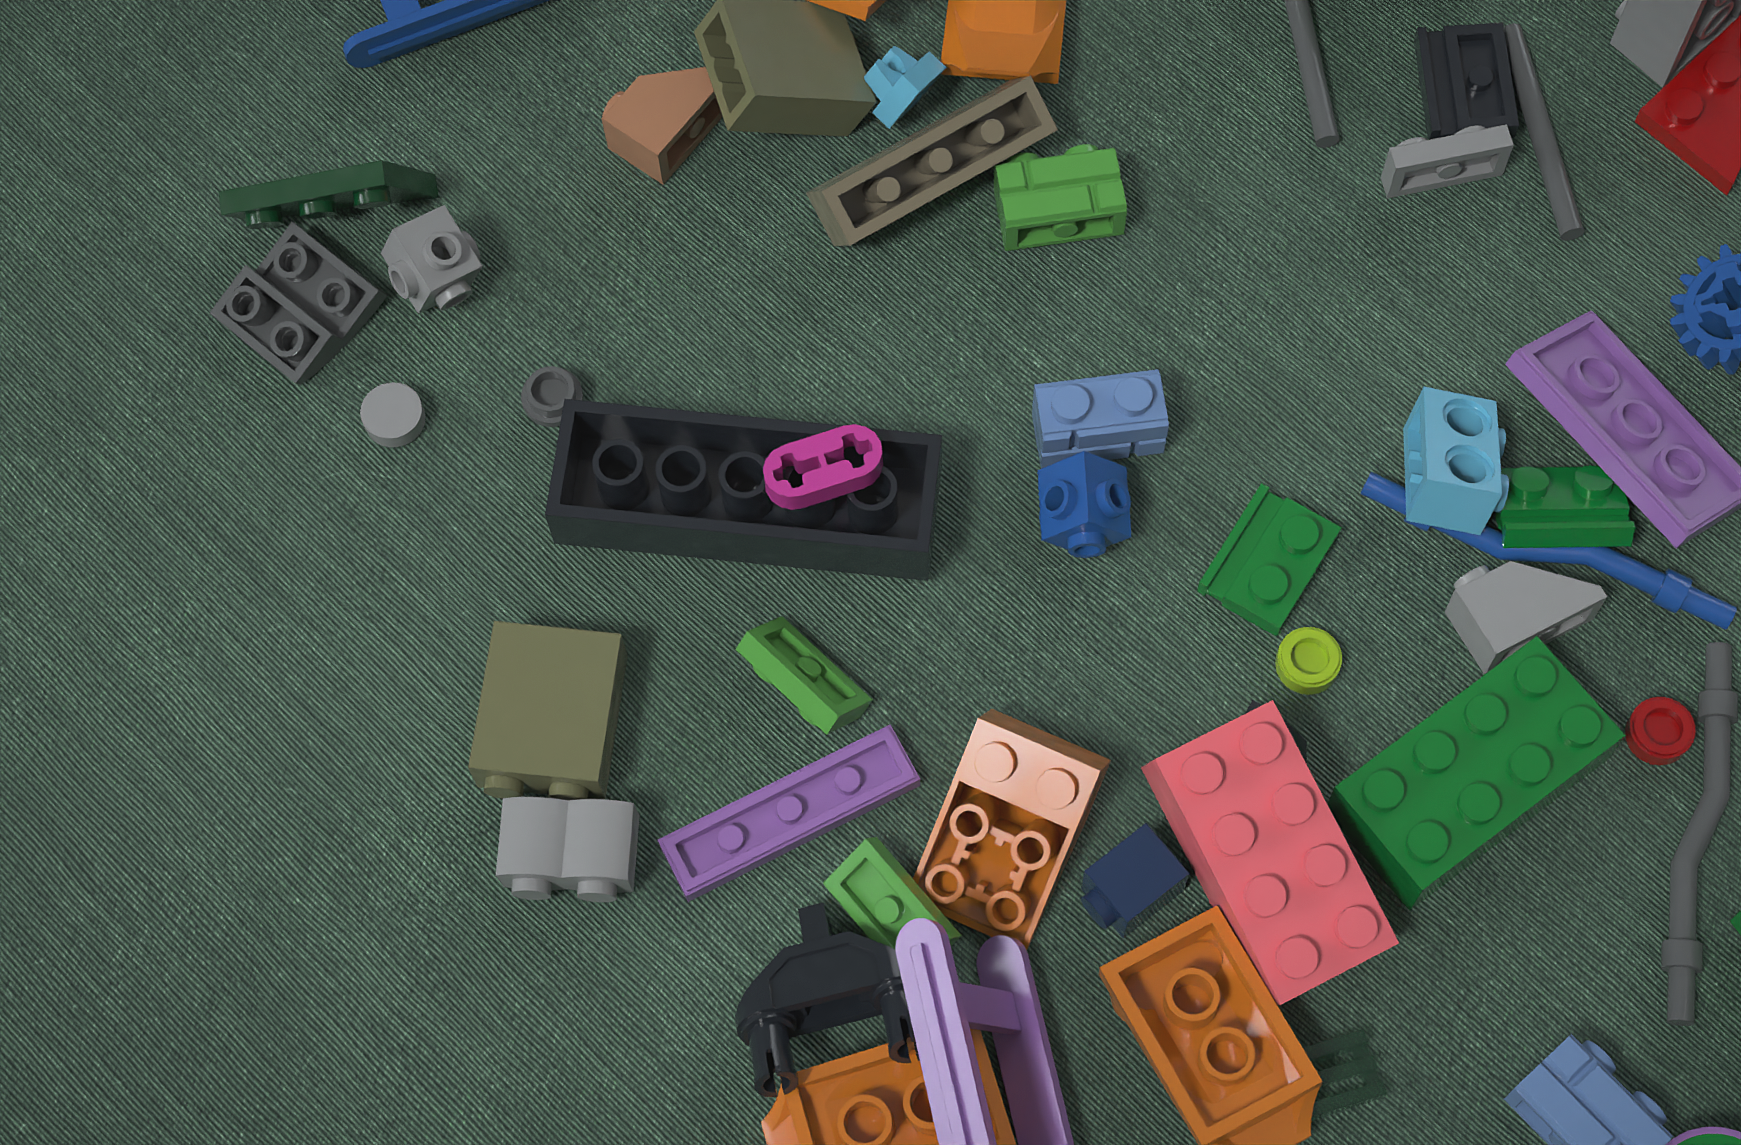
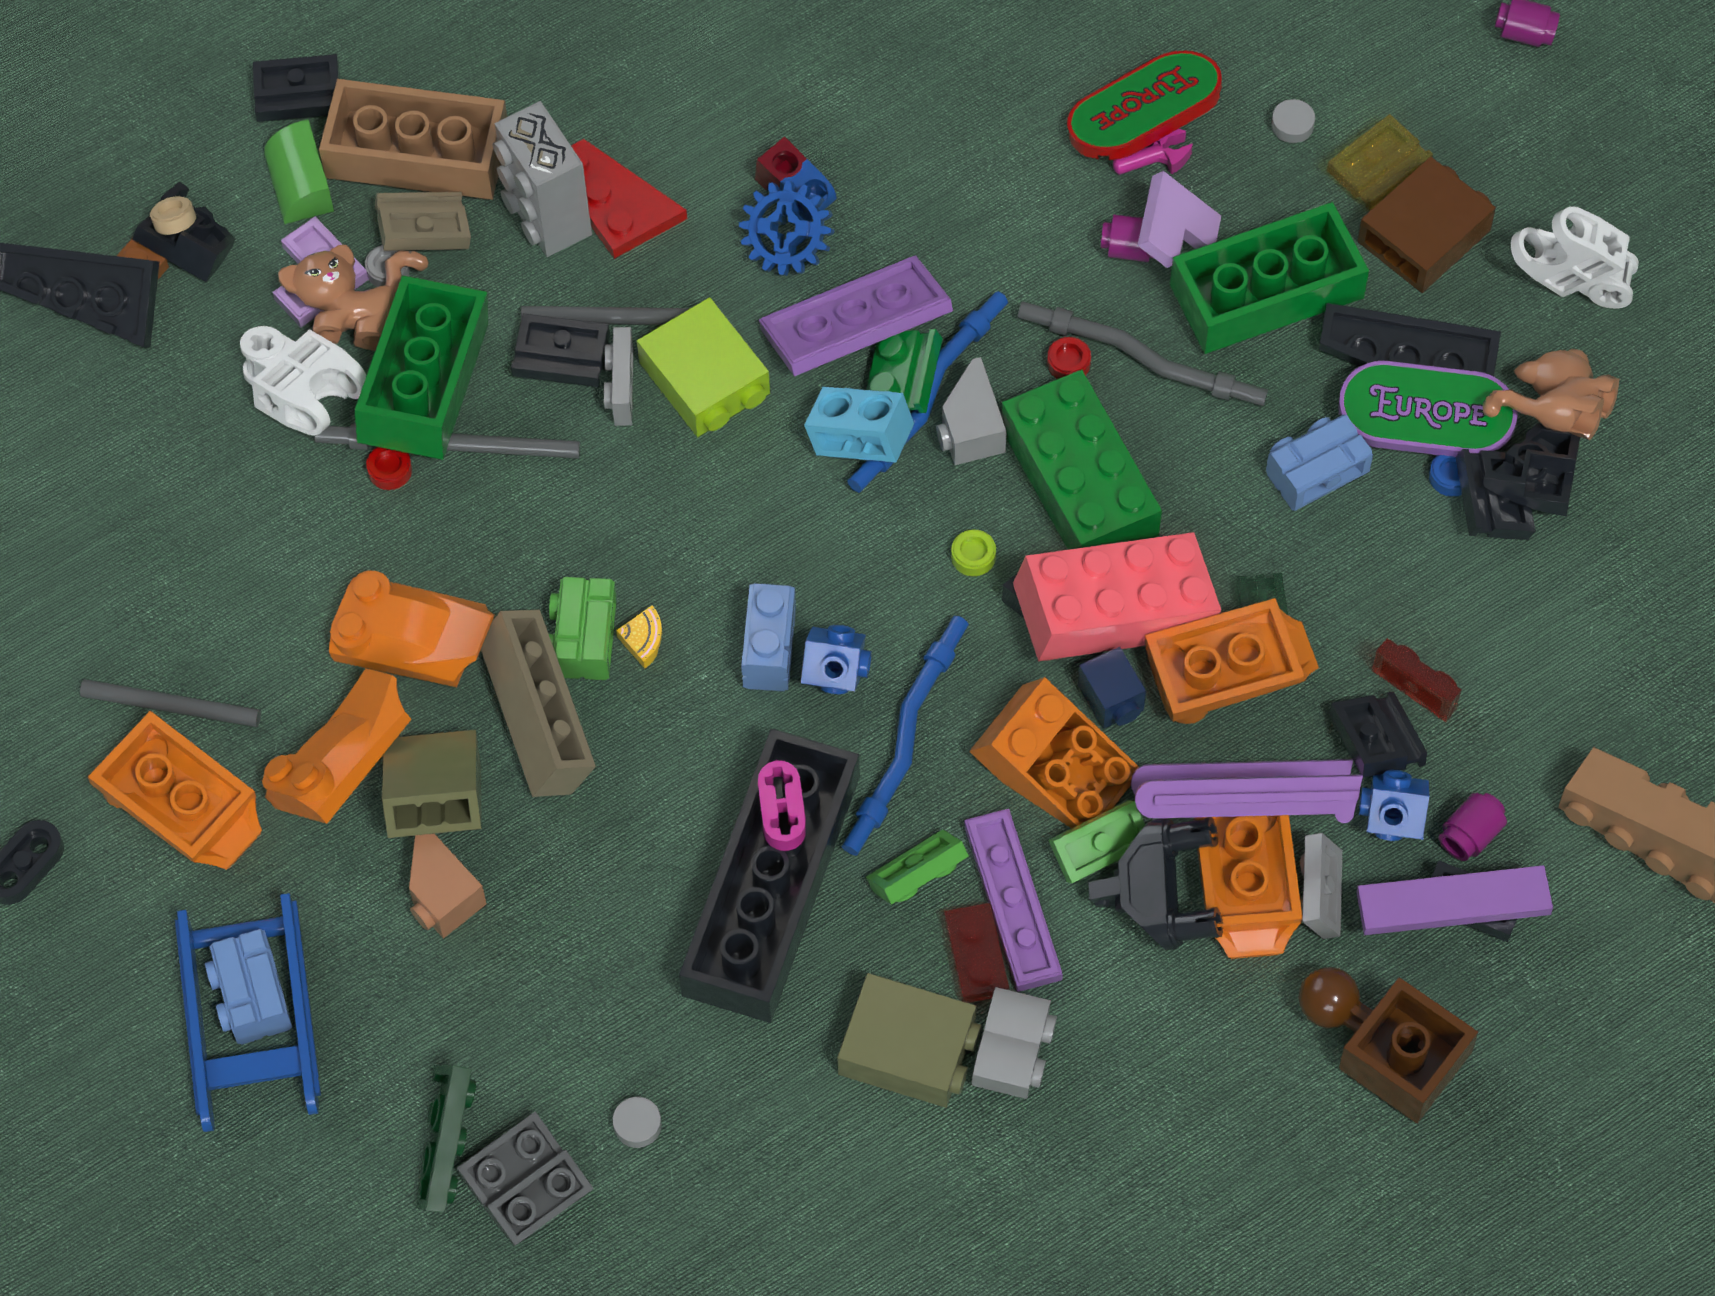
camera: 80 degrees left, 5 degrees down
light grey brick [381,205,483,314] -> none
dark grey plate [521,366,584,427] -> none
medium azure tile [864,46,947,129] -> none
green plate [1197,483,1342,637] -> none
none -> yellow tile [616,605,662,669]
none -> lime brick [637,297,770,437]
none -> blue bar [842,616,969,856]
none -> clear red plate [944,903,1009,1003]

